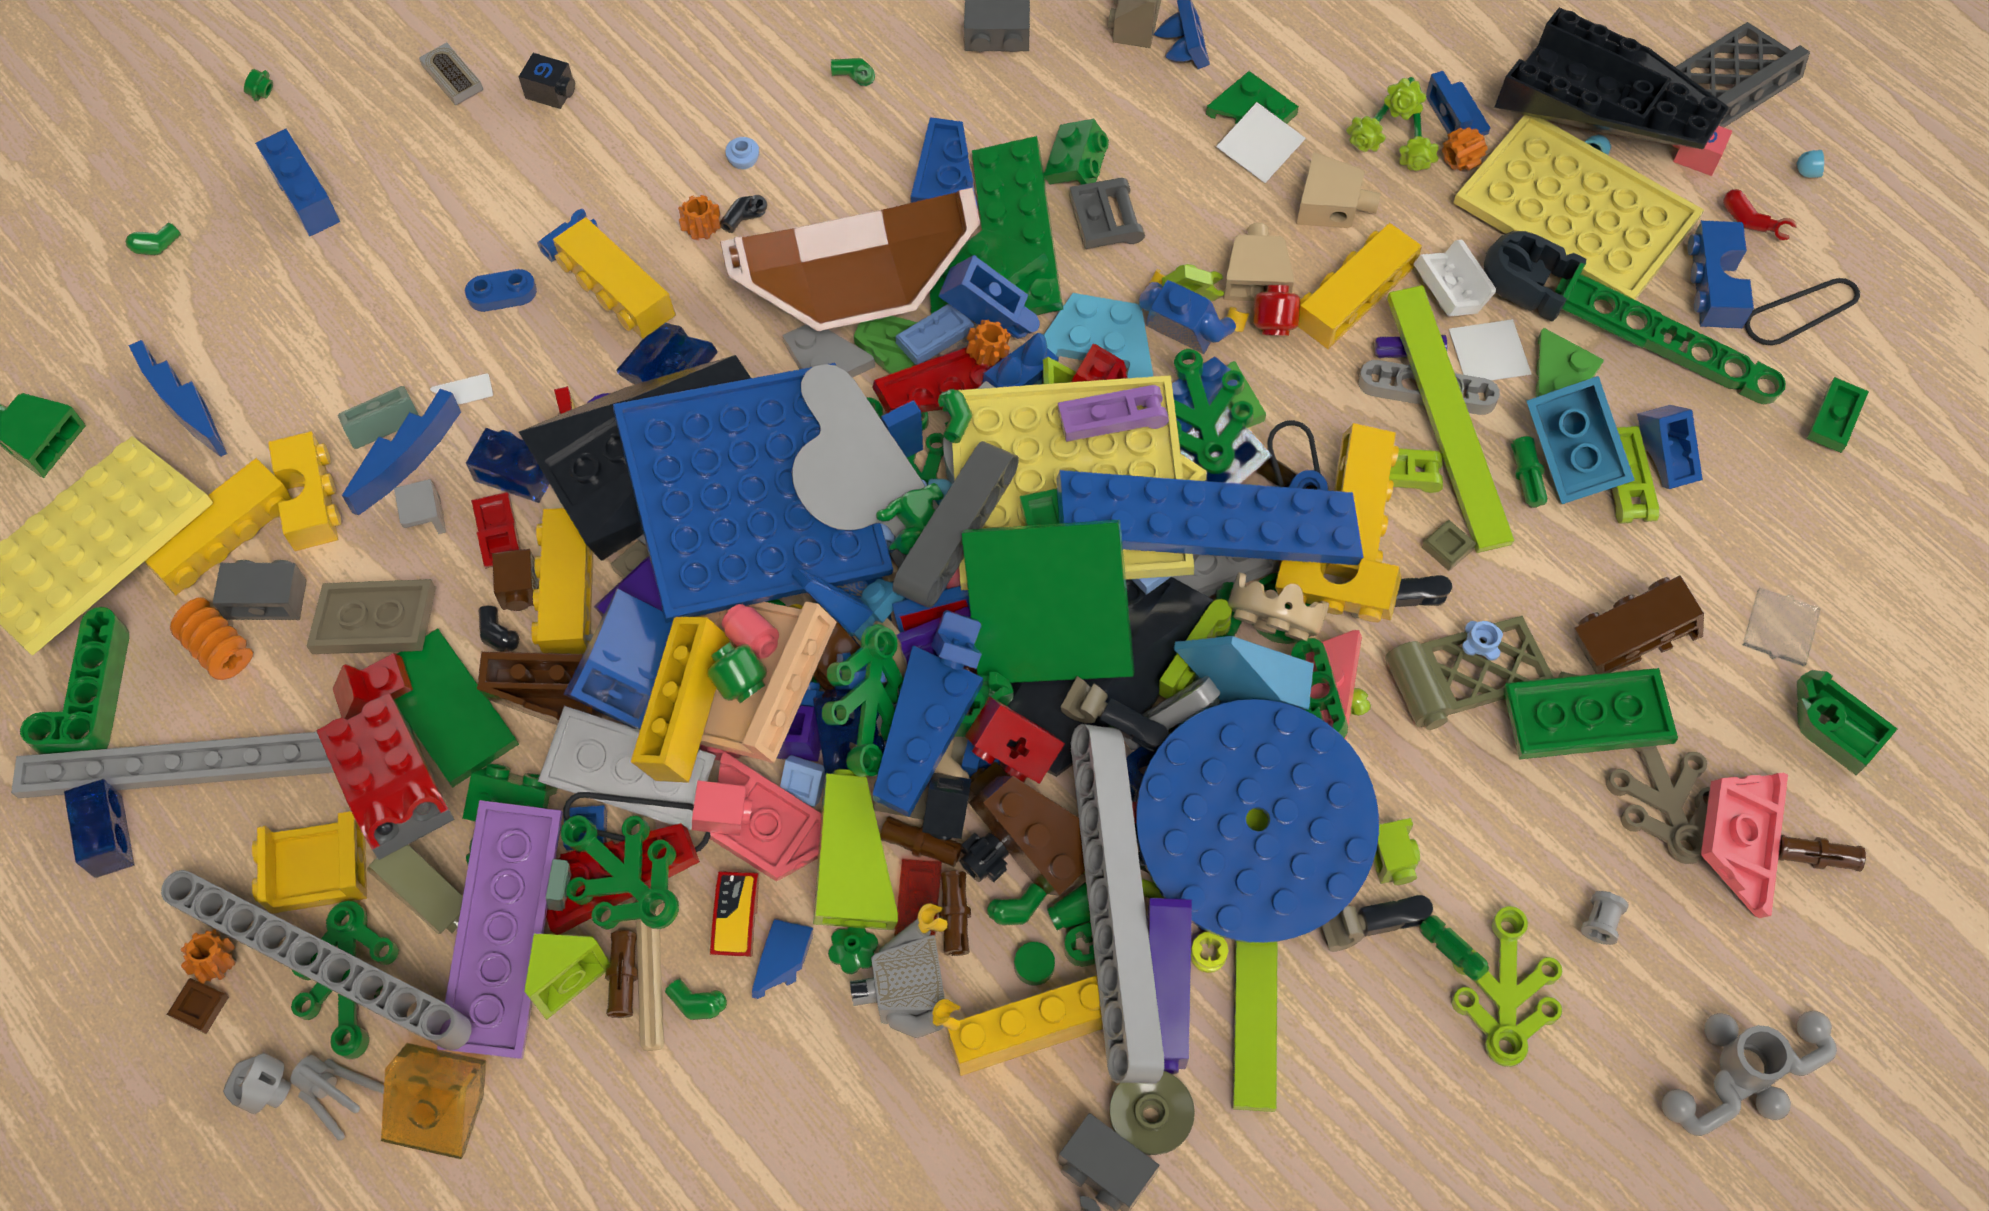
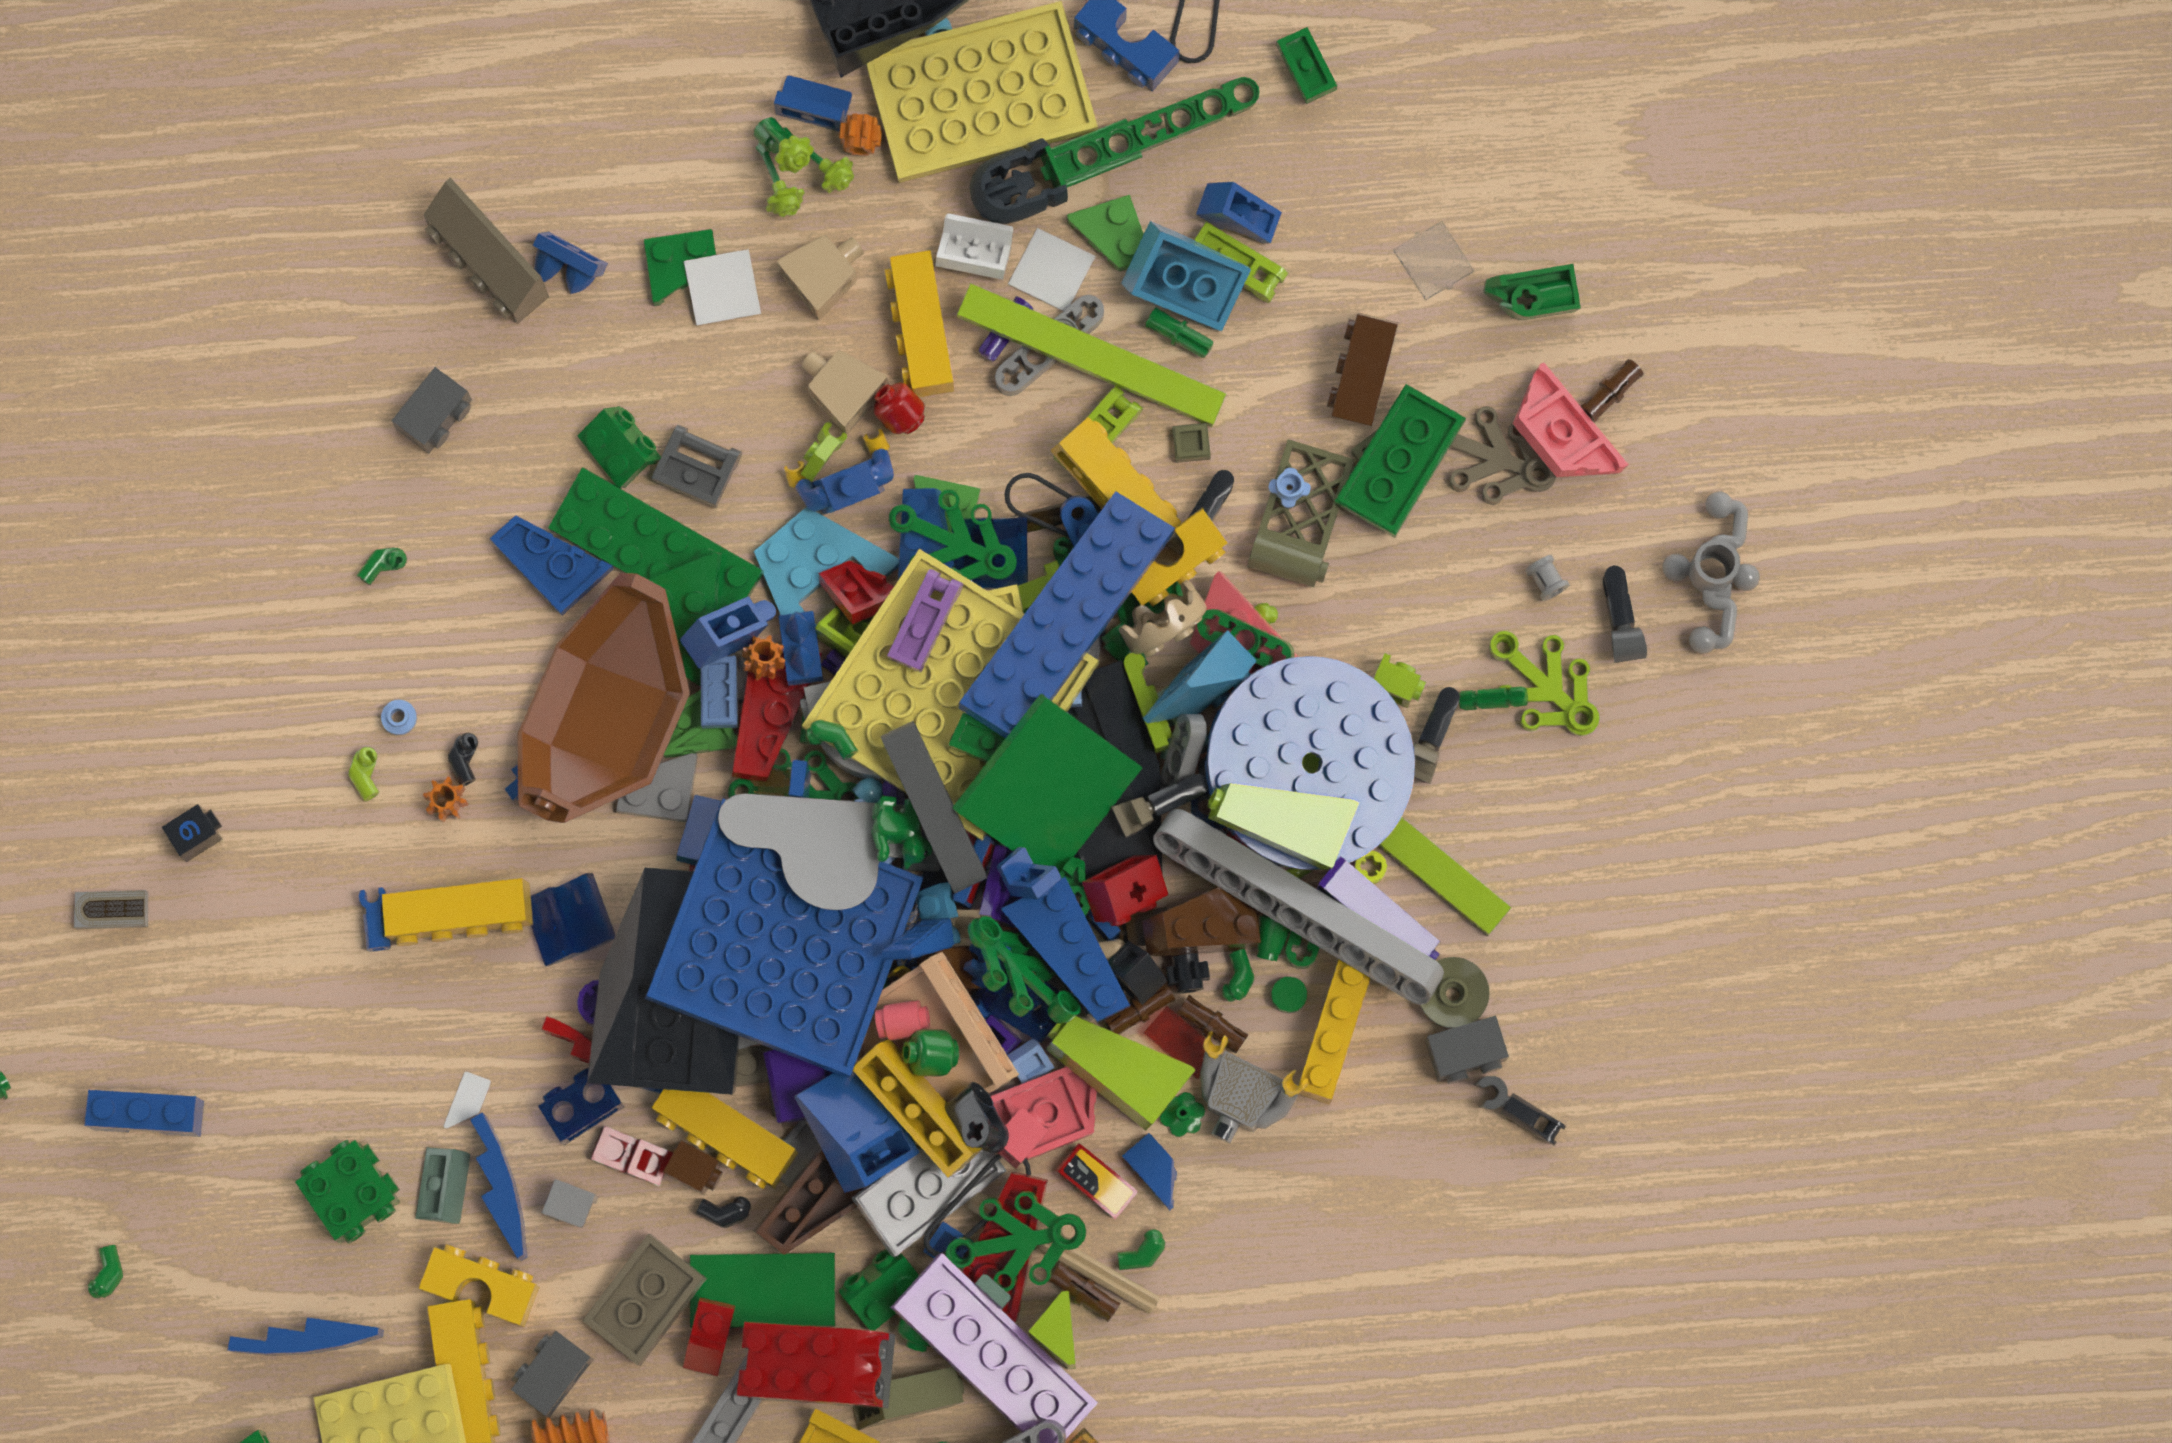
camera: 55 degrees left, 15 degrees up
blue plate [465,269,537,312] -> none
none -> green brick [295,1140,400,1244]
none -> lime arm [349,747,380,802]
none -> black piece [945,1082,1009,1153]
none -> slope [1208,783,1359,870]
none -> piece [1603,565,1647,663]

